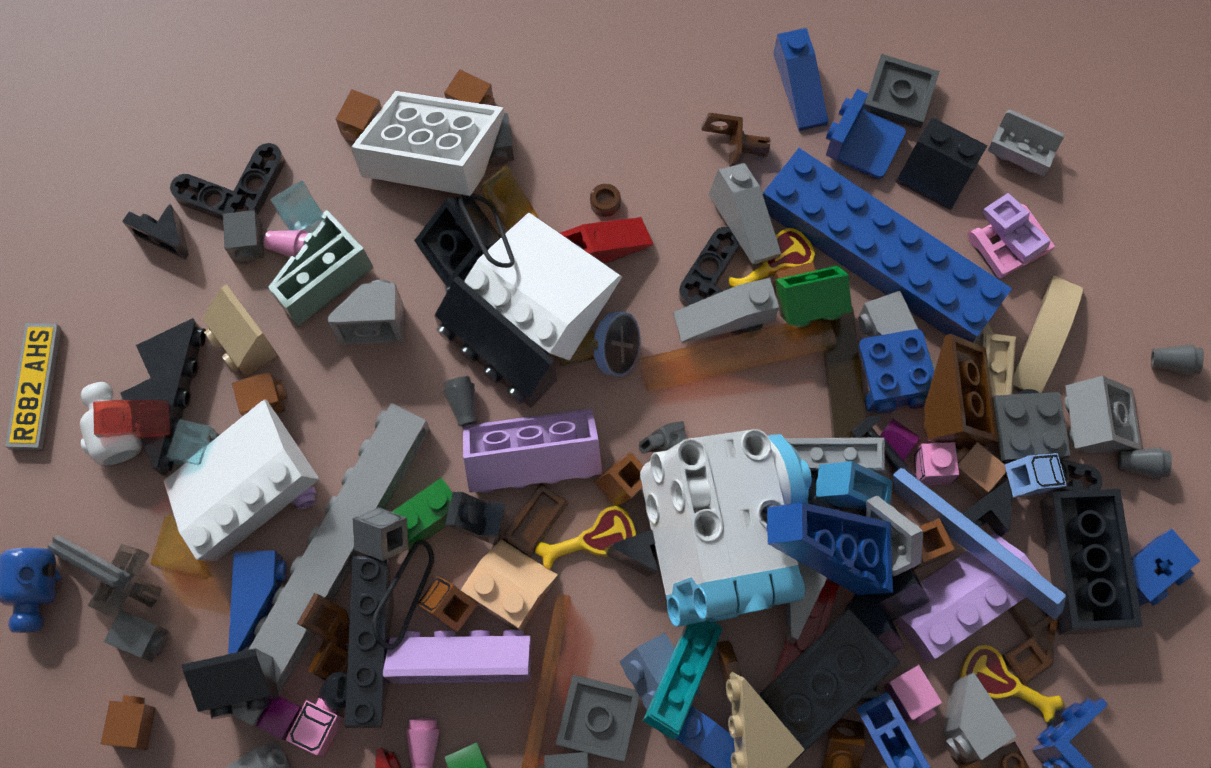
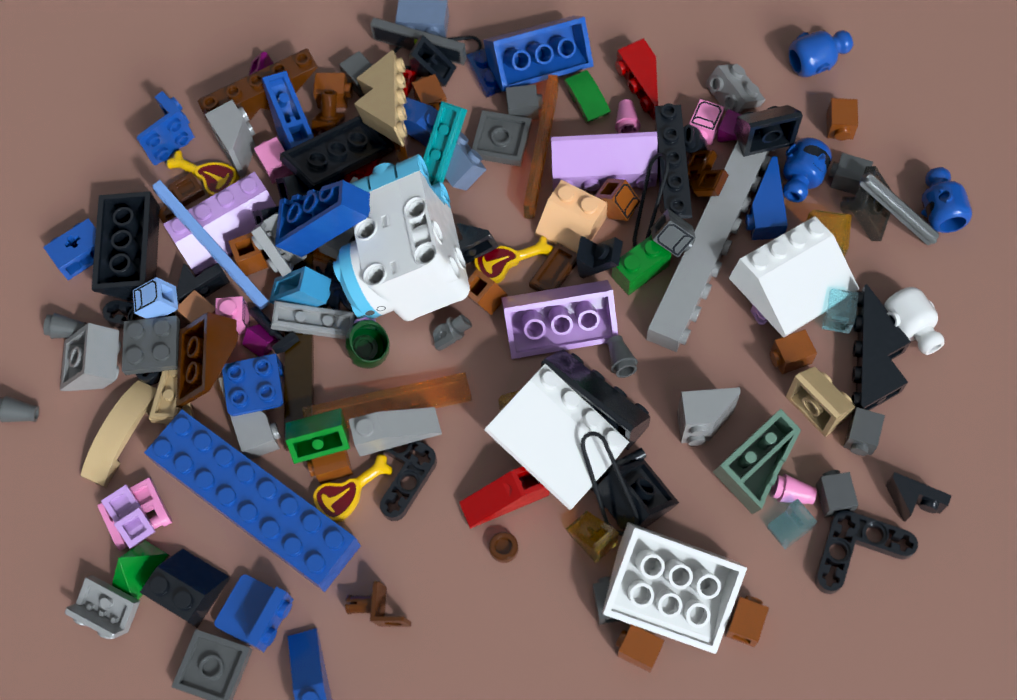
camera: 175 degrees left, 5 degrees down
tile [5,323,61,451] -> none
clear red slope [93,400,170,438] -> none
tile [594,311,641,377] -> none
light grey slope [708,163,781,265] -> none
none -> green slope [112,540,169,600]
none -> dark green helmet [345,319,390,369]
none -> blue piece [783,138,832,203]
none -> dark grey brick [843,407,885,456]

